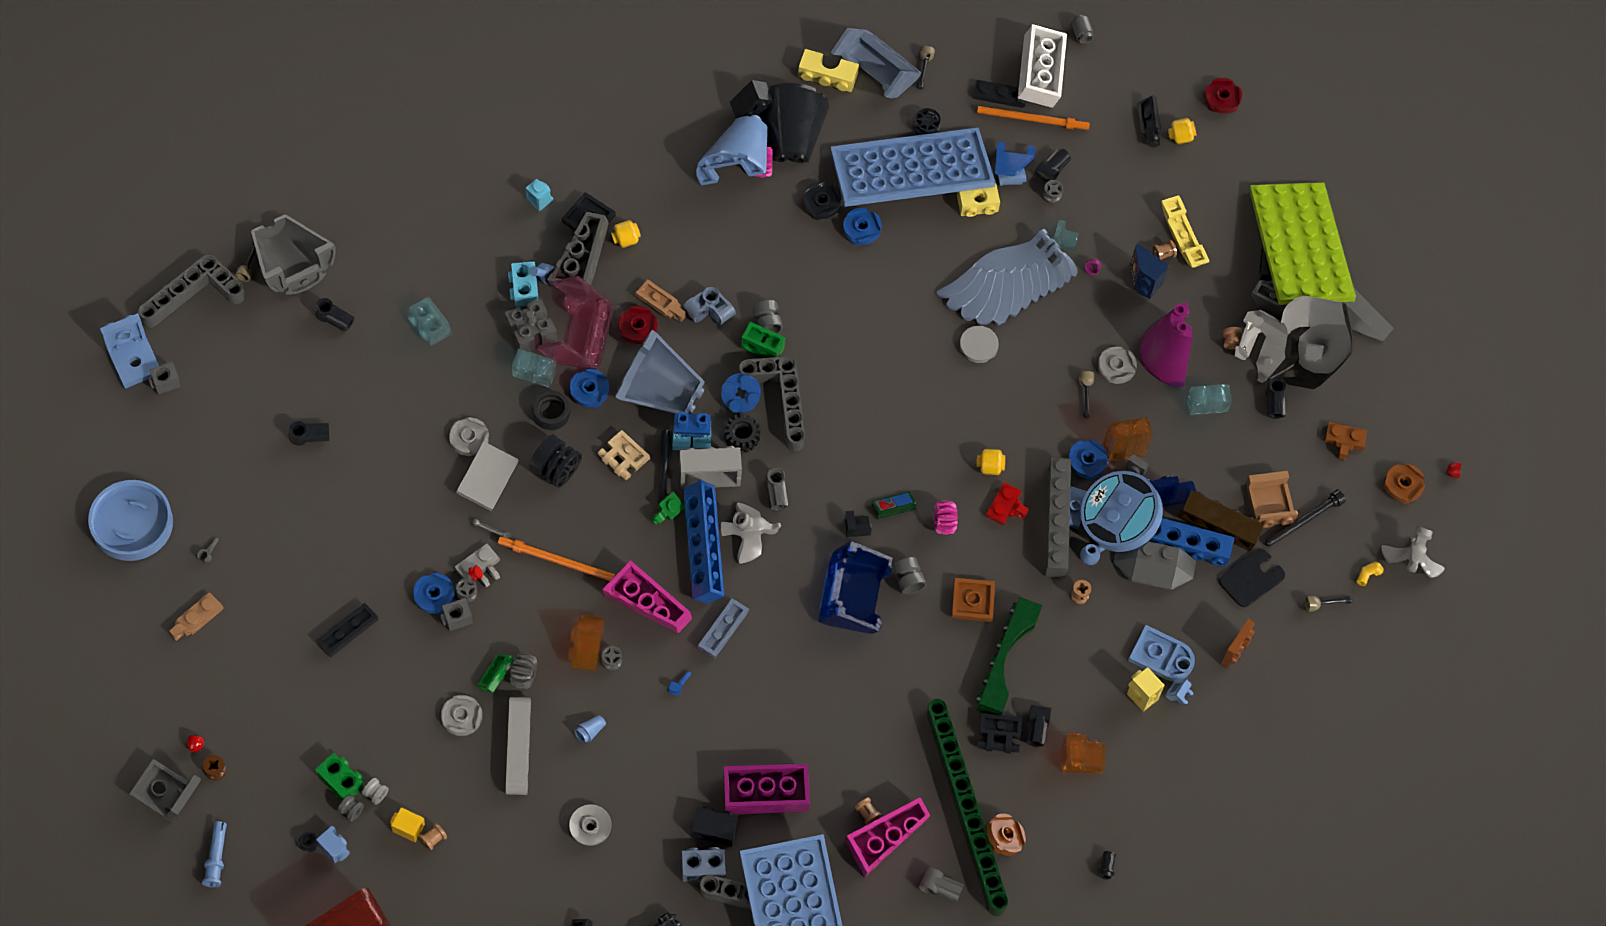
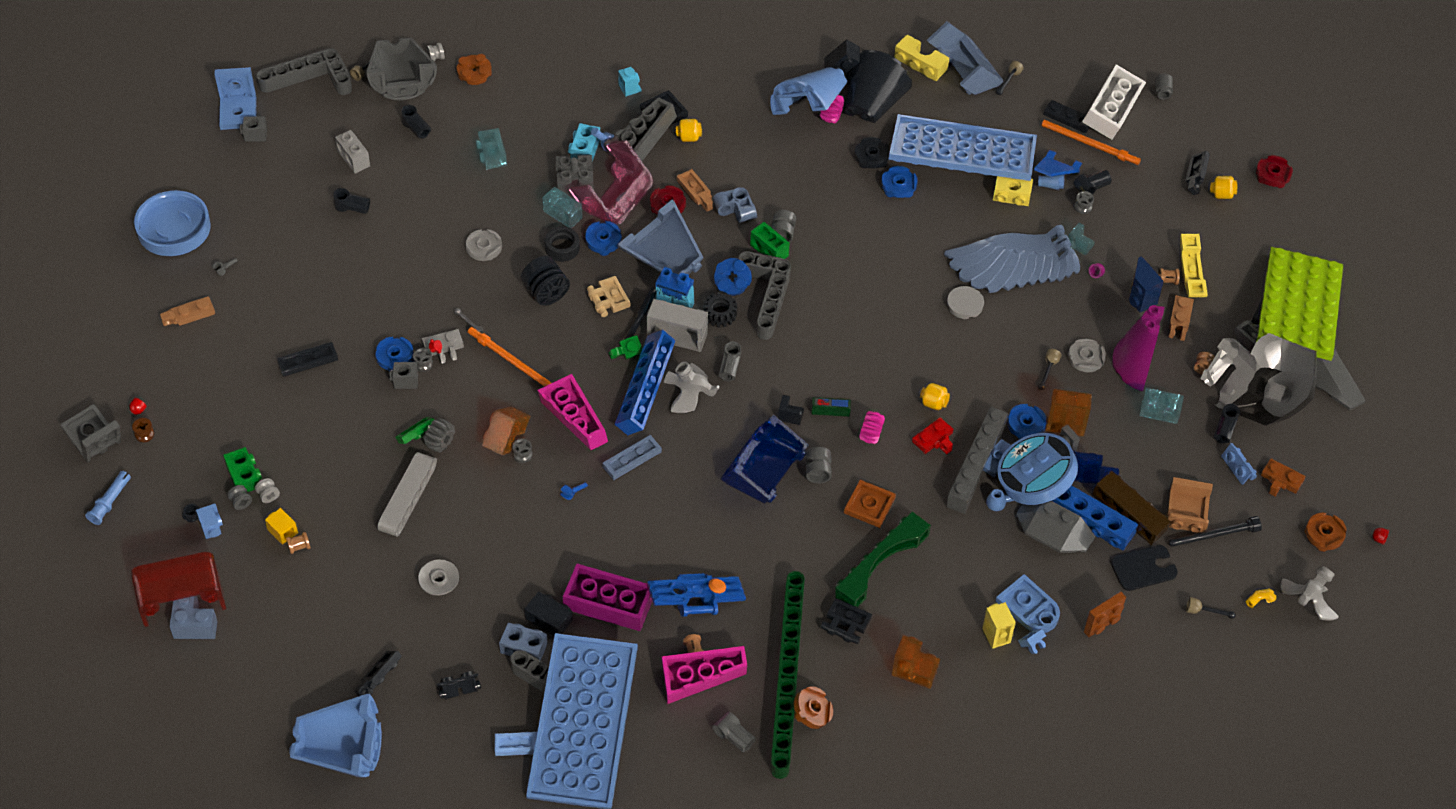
camera: 25 degrees right, 10 degrees down
light grey tile [441,695,482,736] -> none
light grey tile [456,441,519,512] -> none
medium blue cone [574,715,606,743] -> none
black wheel [913,108,941,135] -> none
black piece [1026,704,1051,747] -> none
medium nougat bush [1071,580,1091,604] -> none
black pin [1098,851,1116,880] -> none
none -> light grey brick [335,130,370,173]
none -> light grey wheel [427,42,445,61]
none -> dark orange plate [457,54,492,85]
none -> blue piece [647,573,746,617]
none -> medium nougat hinge [1169,295,1194,341]
none -> medium blue hinge [1221,443,1257,485]

